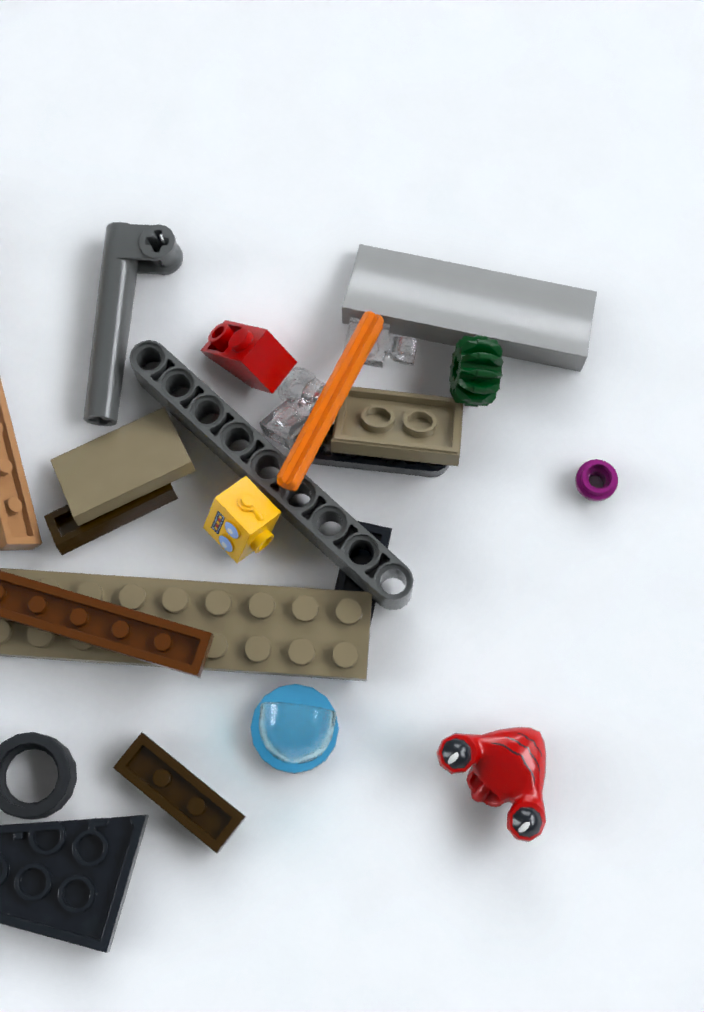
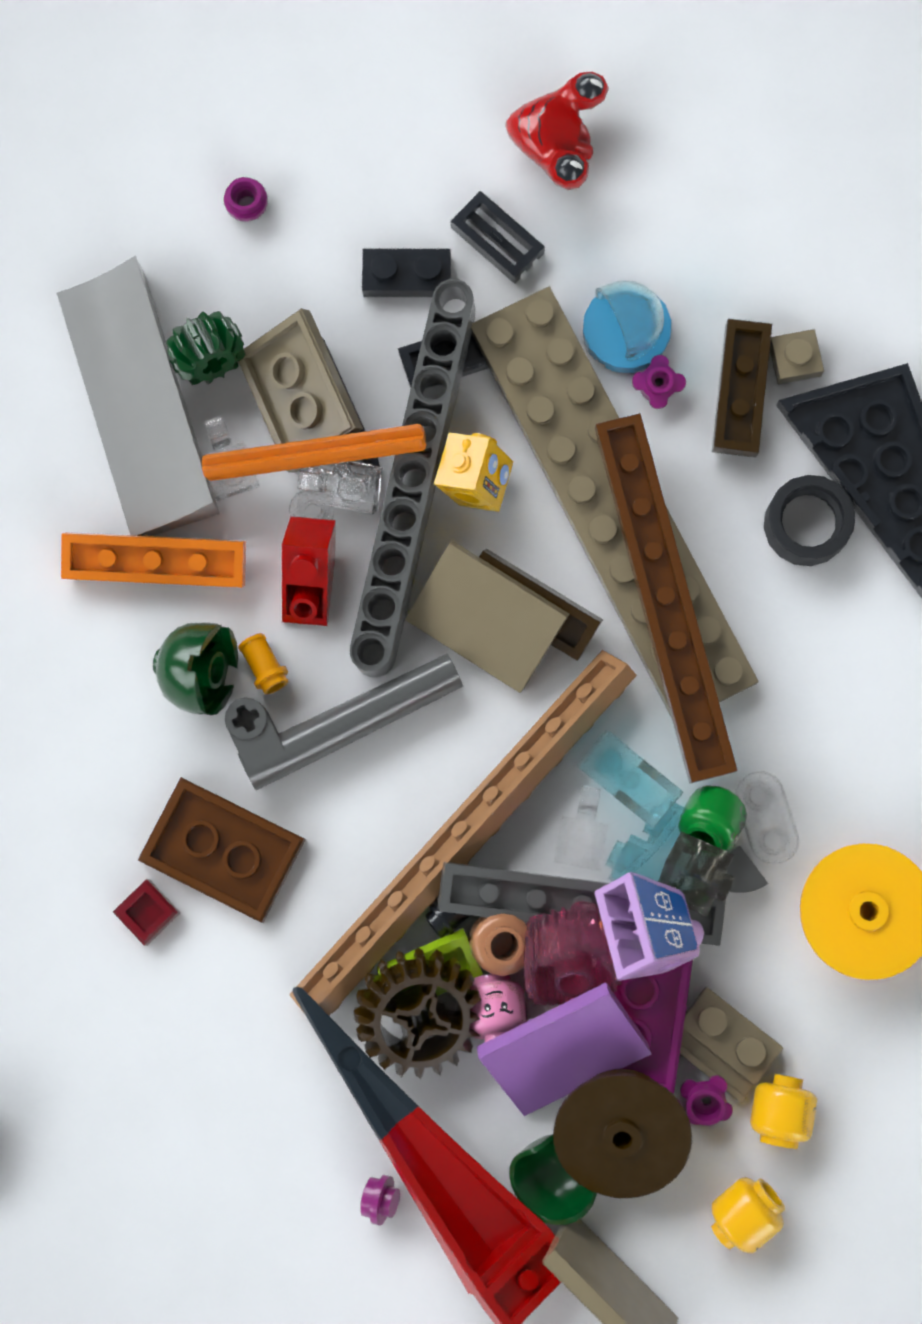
camera: 115 degrees left, 5 degrees up
none -> orange plate [61,532,246,588]
none -> dark red tile [113,879,181,946]
none -> reddish brown tile [138,777,306,923]
none -> dark green cylinder [153,622,239,715]
none -> light orange pin [238,633,289,695]
none -> black plate [362,248,451,297]
none -> black tile [450,190,545,284]
none -> magenta plate [632,355,686,409]
none -> dark tan plate [770,329,824,385]

